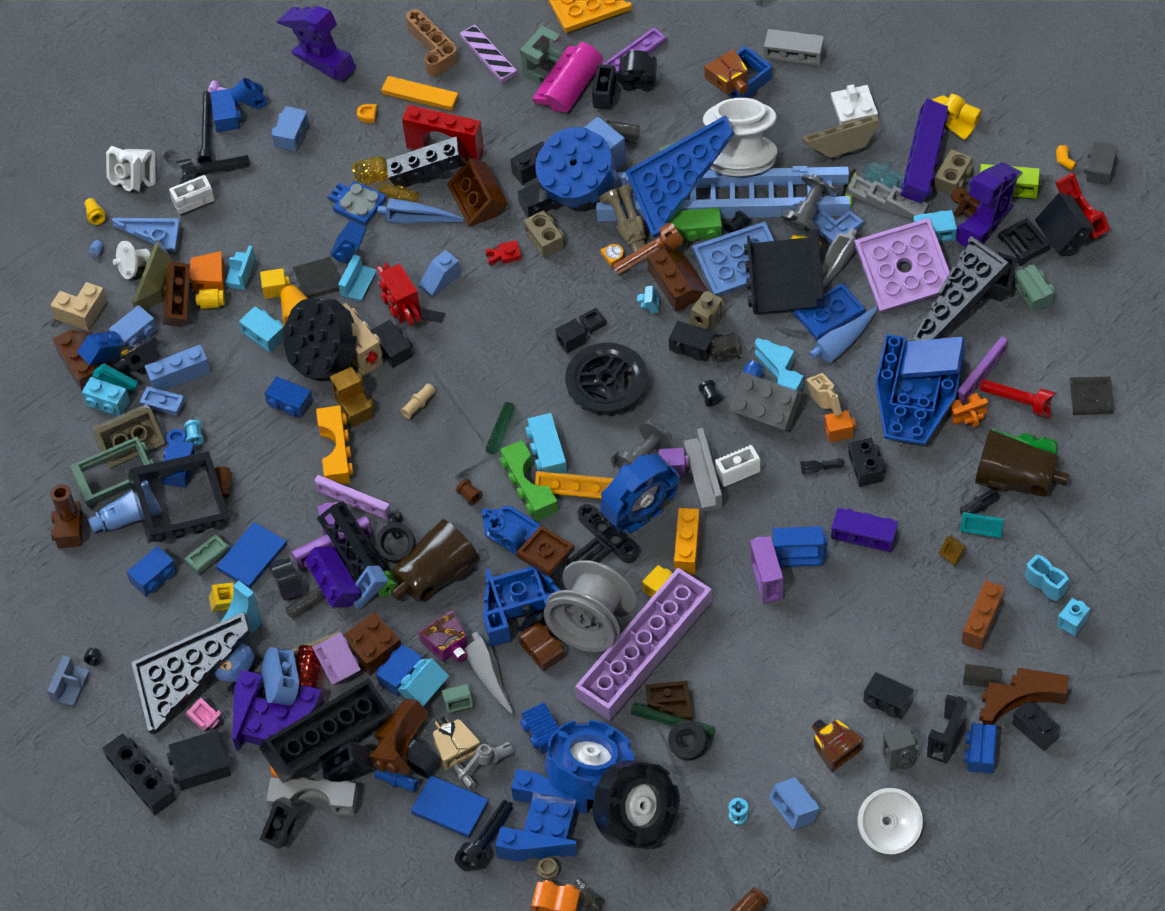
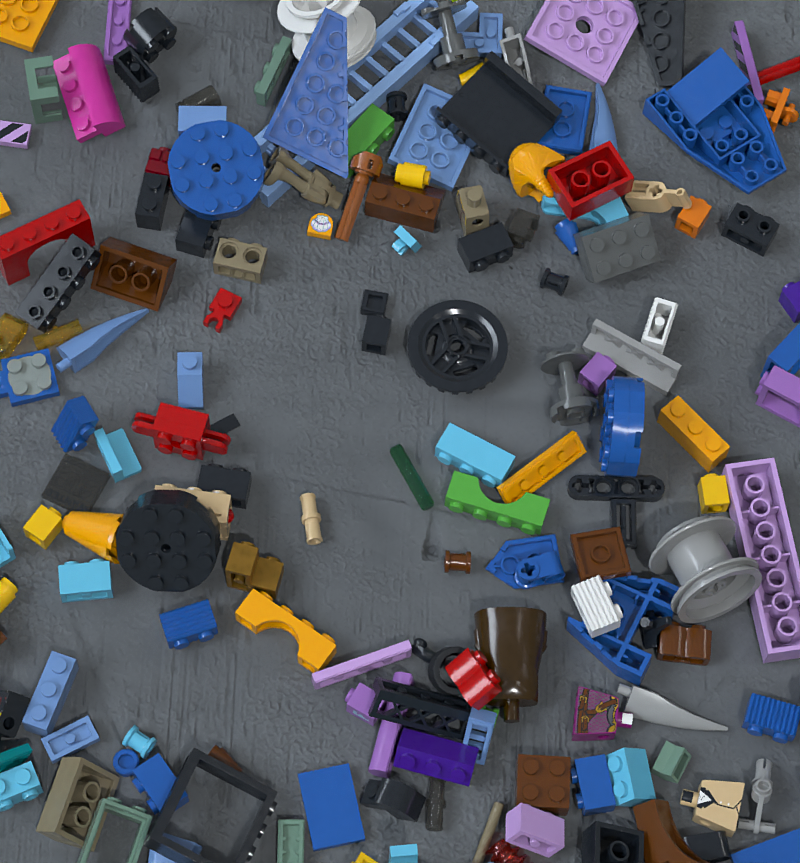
camera: 55 degrees left, 10 degrees up
black piece [800,458,845,474] -> none
none -> yellow brick [395,162,431,189]
none -> red brick [445,648,502,710]
none -> light orange piece [508,142,565,202]
none -> red brick [546,141,634,221]
none -> white brick [571,575,623,638]

